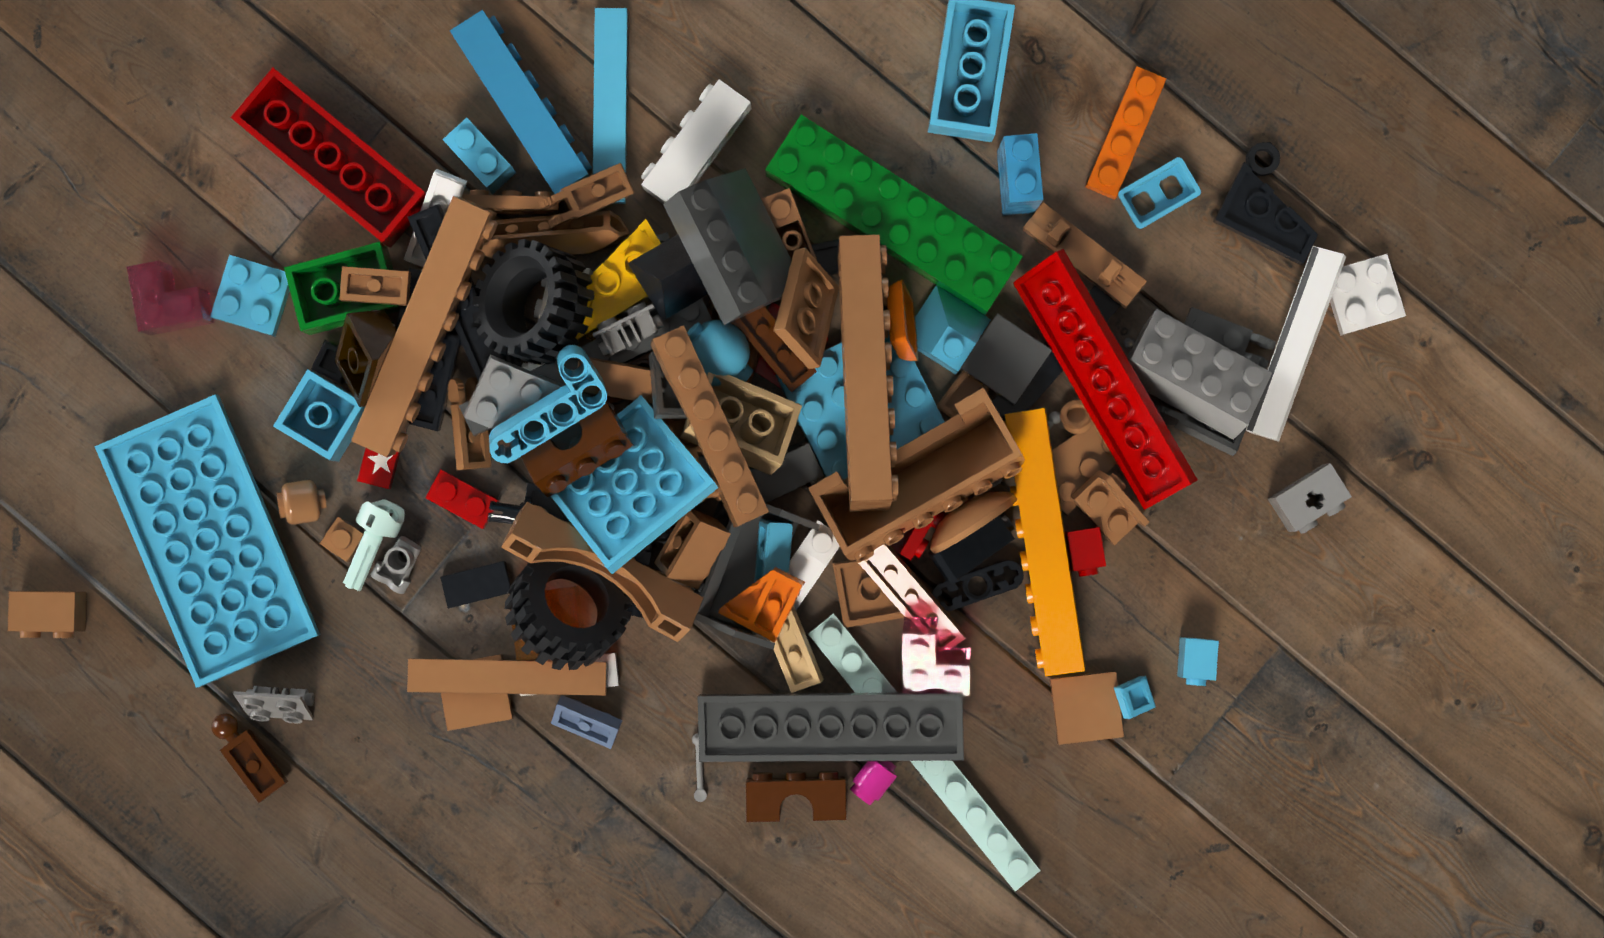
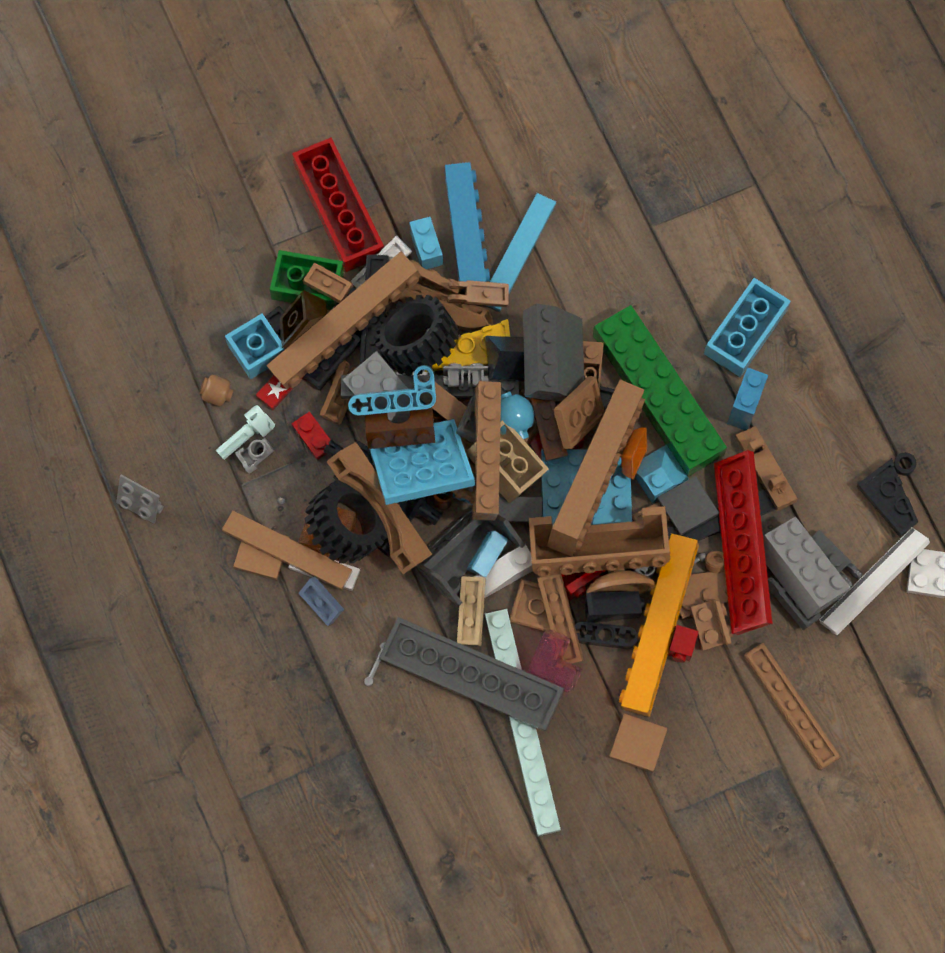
camera: 20 degrees right, 15 degrees down
medium nougat brick [8,591,87,638] -> none
medium azure plate [94,394,320,688] -> none
clear pink brick [127,260,214,335] -> none
medium azure plate [210,255,290,337] -> none
reddish brown plate [211,713,289,803] -> none
medium nougat plate [319,517,364,562] -> none
black tile [440,561,511,609] -> none
white brick [641,79,752,204] -> none
medium nougat brick [654,509,731,589] -> none
orange wing [718,567,805,642] -> none
reddish brown arch [746,771,846,822] -> none
dark pink brick [850,761,897,805] -> none
orange plate [1085,66,1167,200] -> none
medium azure tile [1114,676,1156,719] -> none
medium azure piece [1118,157,1201,229] -> none
medium azure brick [1177,637,1219,686] -> none
light grey brick [1268,463,1352,534] -> none
none -> medium nougat tile [744,643,841,770]

